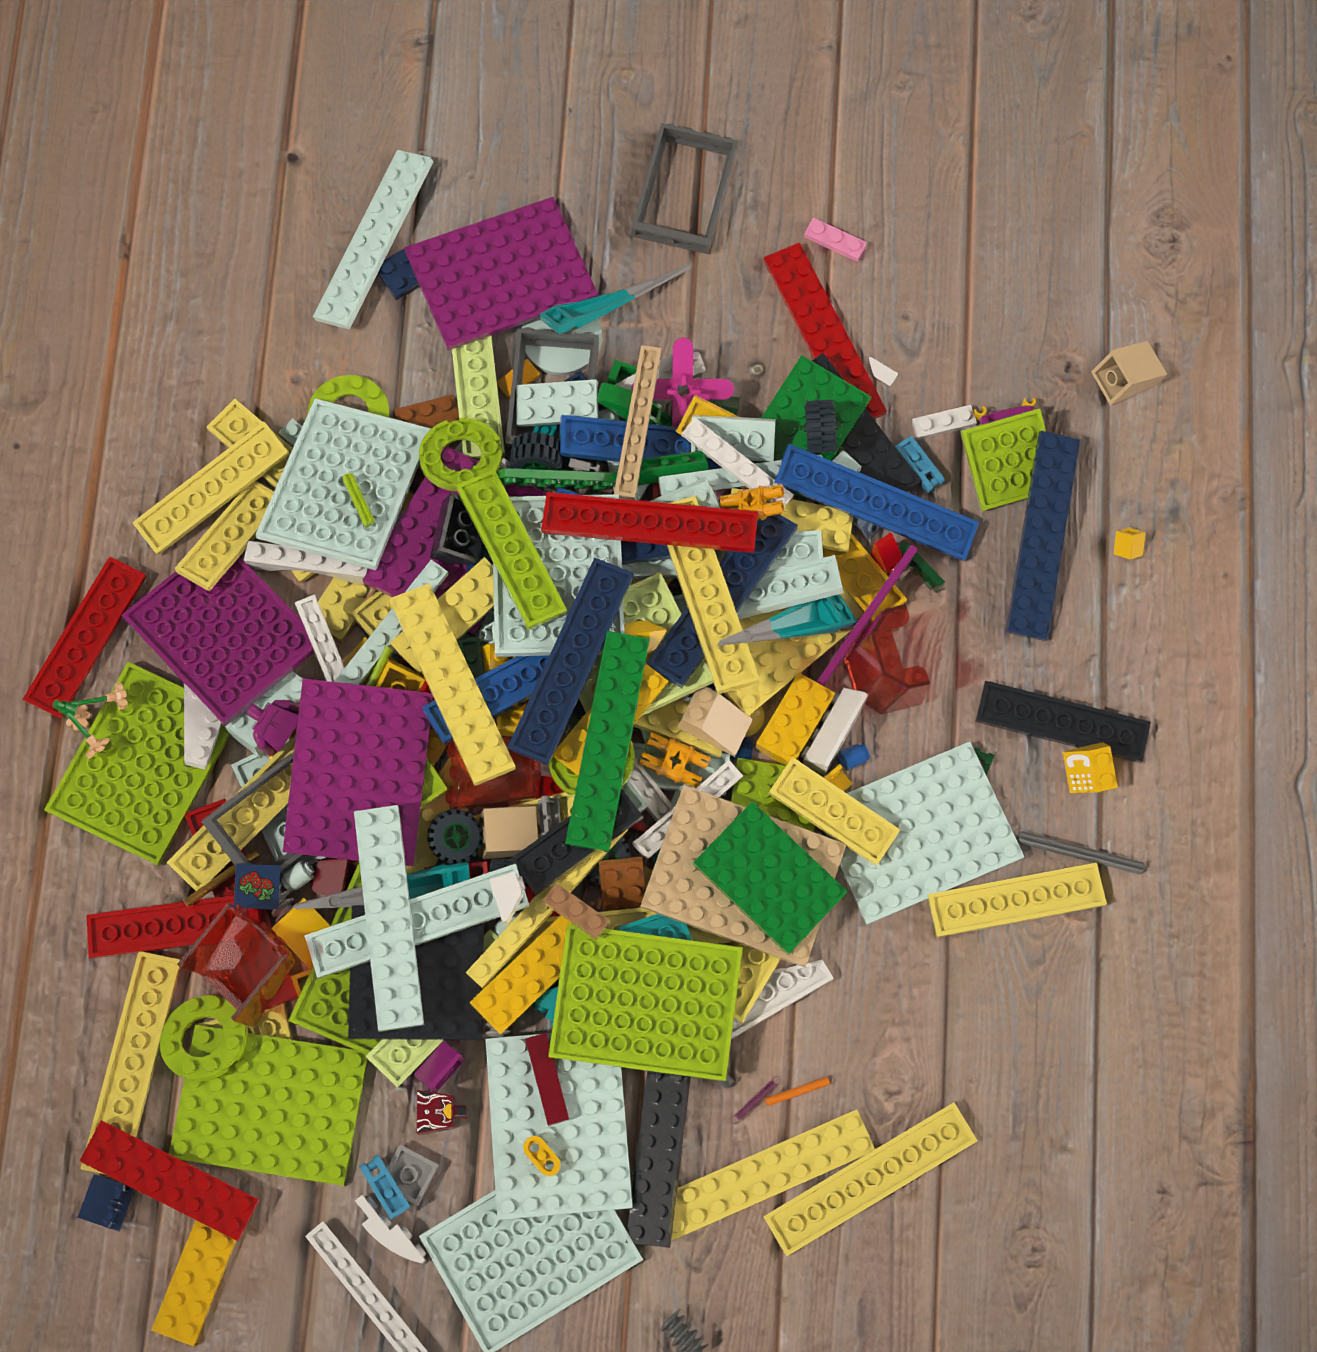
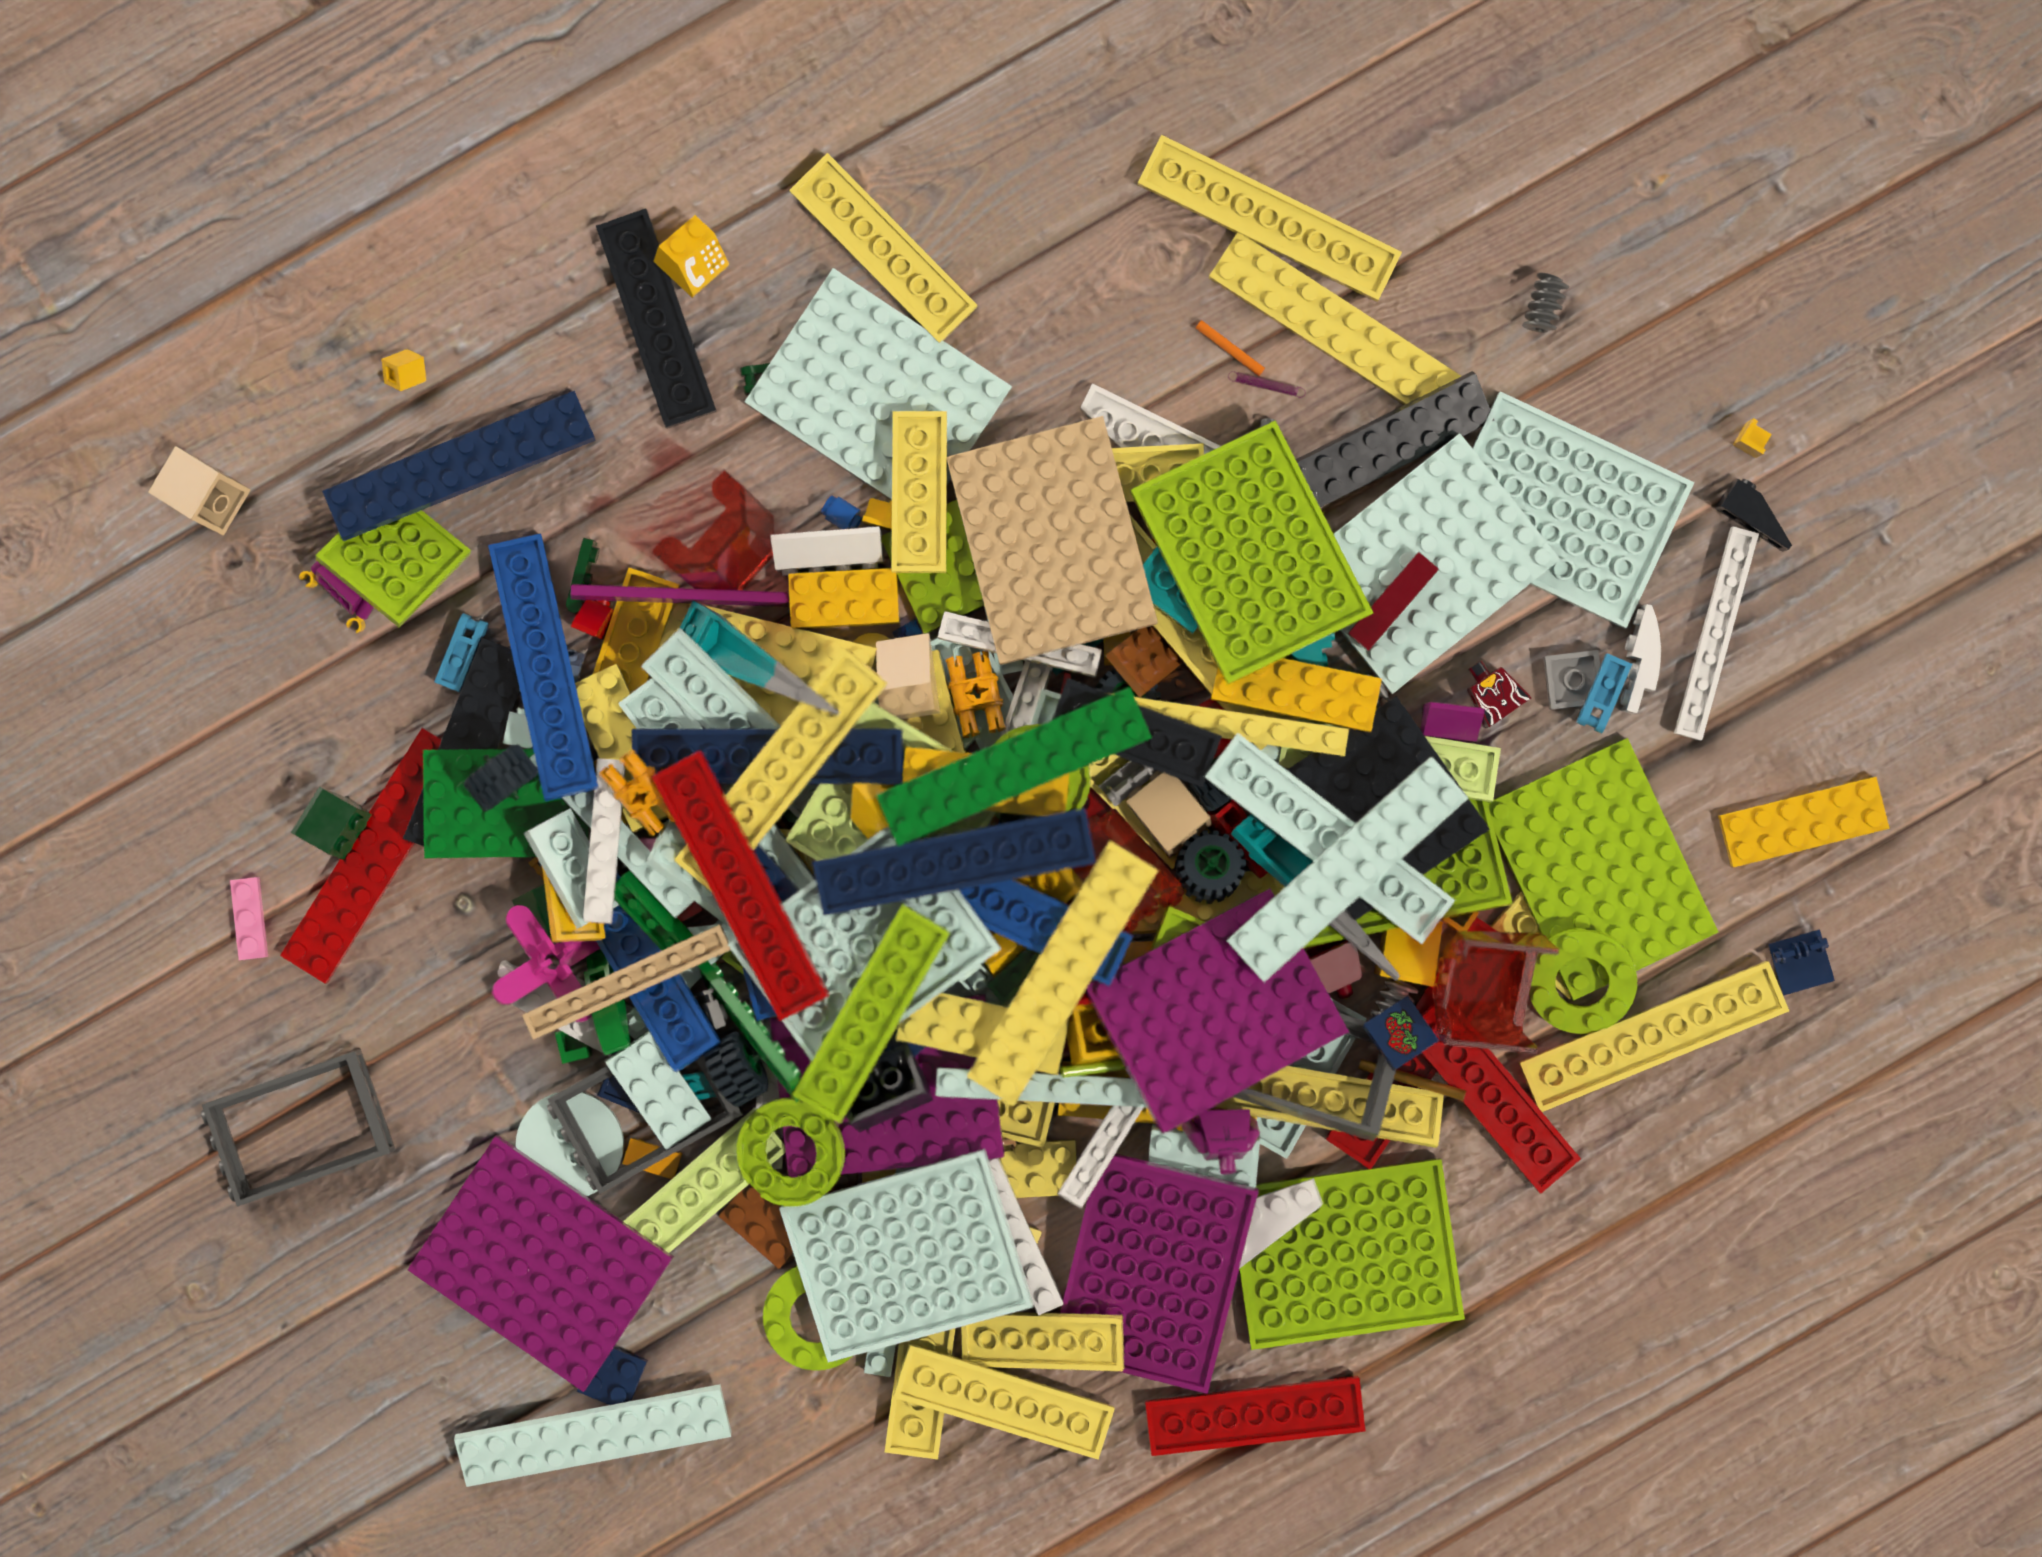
camera: 120 degrees left, 15 degrees up
light nougat plant [53,682,128,759] -> none
red plate [79,1120,260,1241] -> none
light aqua brick [281,861,314,892] -> none
lime axle [342,473,375,527] -> none
white slope [489,871,525,925] -> none
yellow plate [523,1136,561,1177] -> none
teal plate [540,264,691,334] -> none
medium nougat plate [543,883,610,940] -> none
green plate [692,801,848,955] -> none
white sticker [869,357,898,386] -> none
white plate [912,405,977,440] -> none
dark grey axle [1018,831,1145,874] -> none
none -> dark green slope [291,786,372,860]

